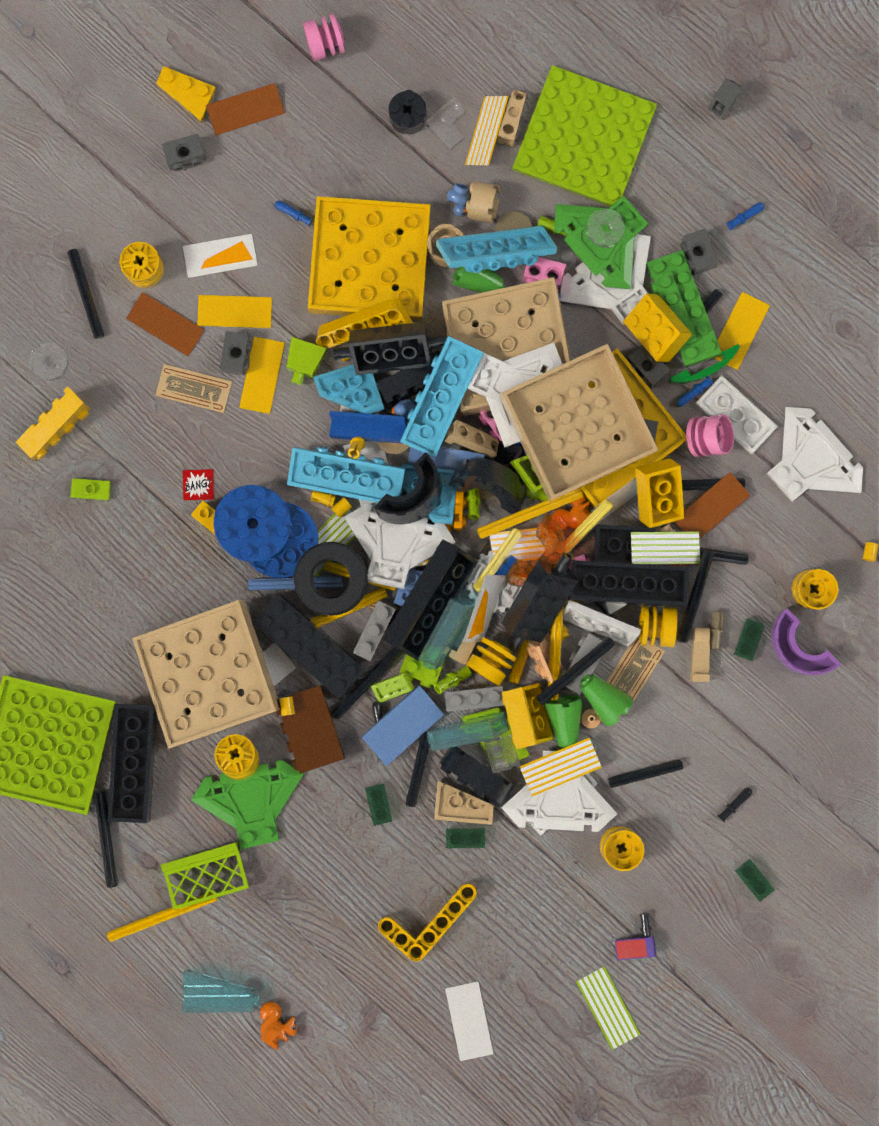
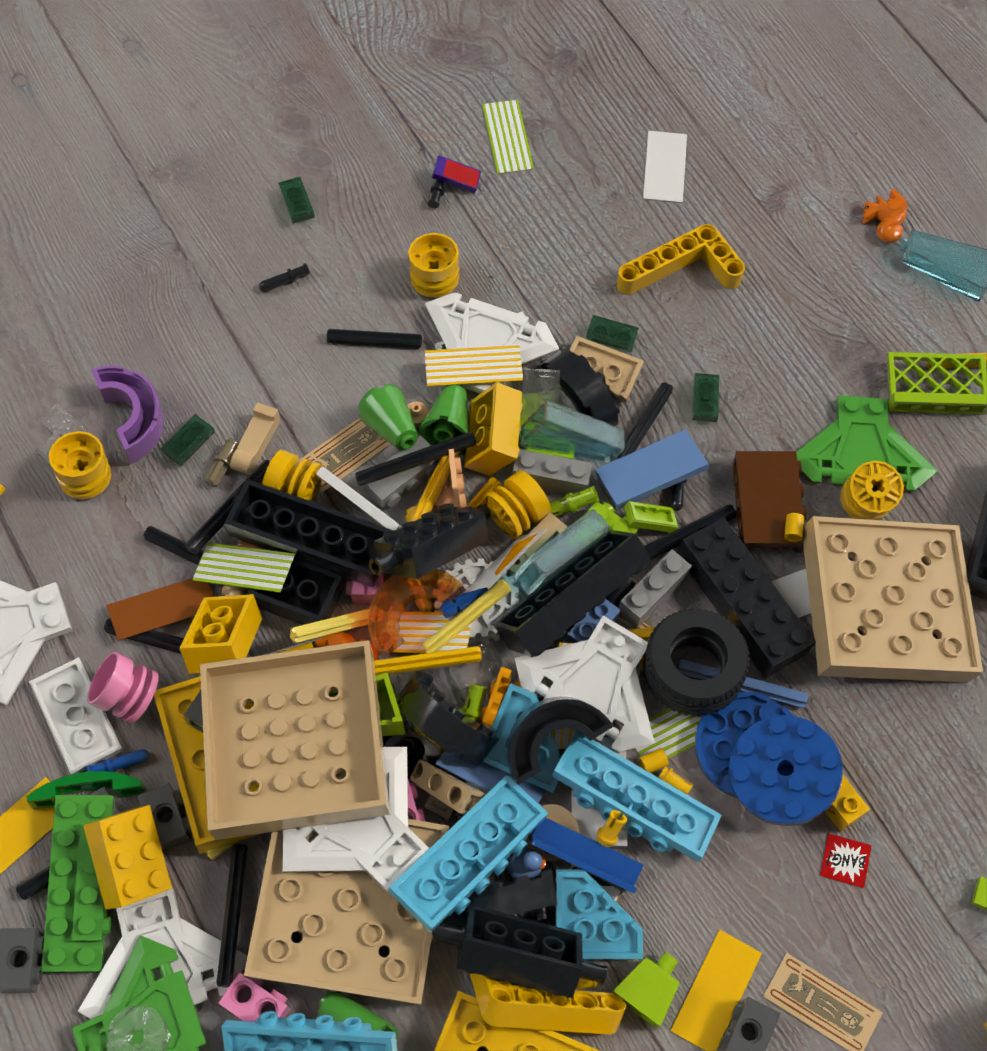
camera: 165 degrees left, 20 degrees down
none -> black axle [216,844,248,988]

